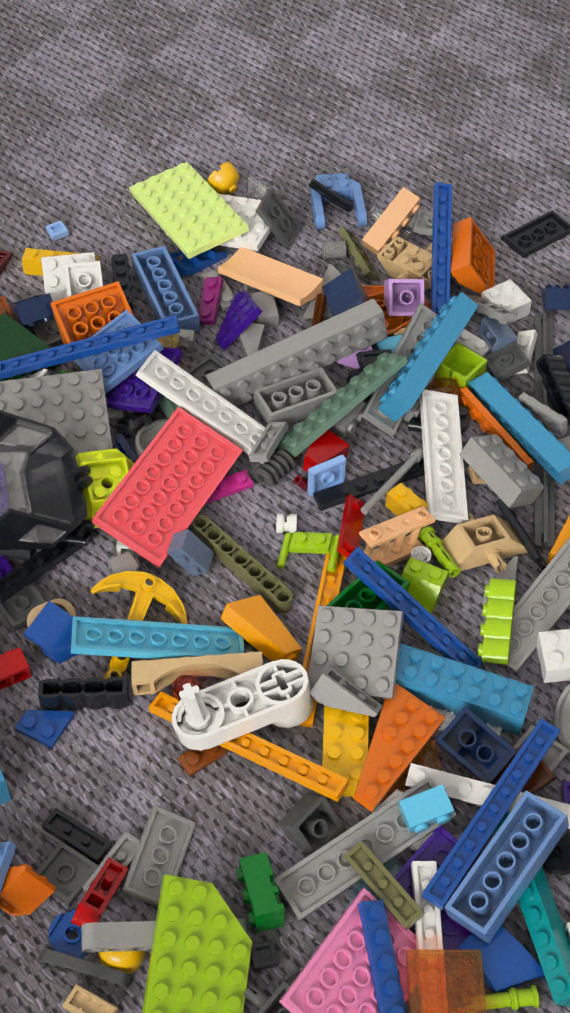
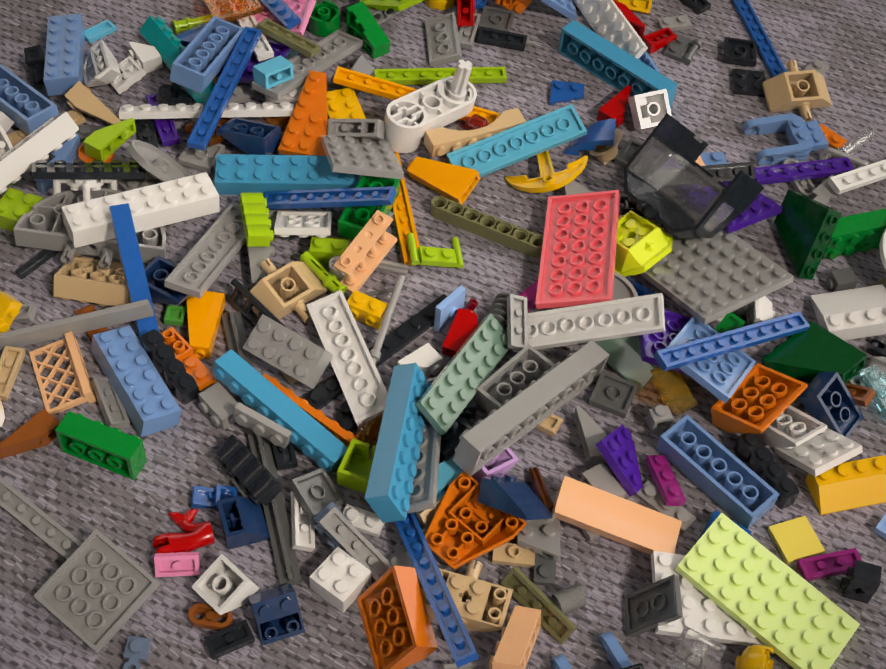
camera: 155 degrees right, 0 degrees up
black brick [38,677,129,711] -> none
sand blue brick [167,529,214,576] -> none
white wheel [276,513,297,534] -> none
red plate [337,494,365,558] -> none
lavender slope [384,279,424,316] -> none
none -> white plate [274,211,332,238]
none -> green brick [308,0,340,38]
none -> lime plate [374,67,507,85]
none -> white slope [397,343,443,378]
none -> light yellow tile [767,516,825,565]
none -> magenta plate [796,548,862,581]
none -> black brick [839,559,882,604]

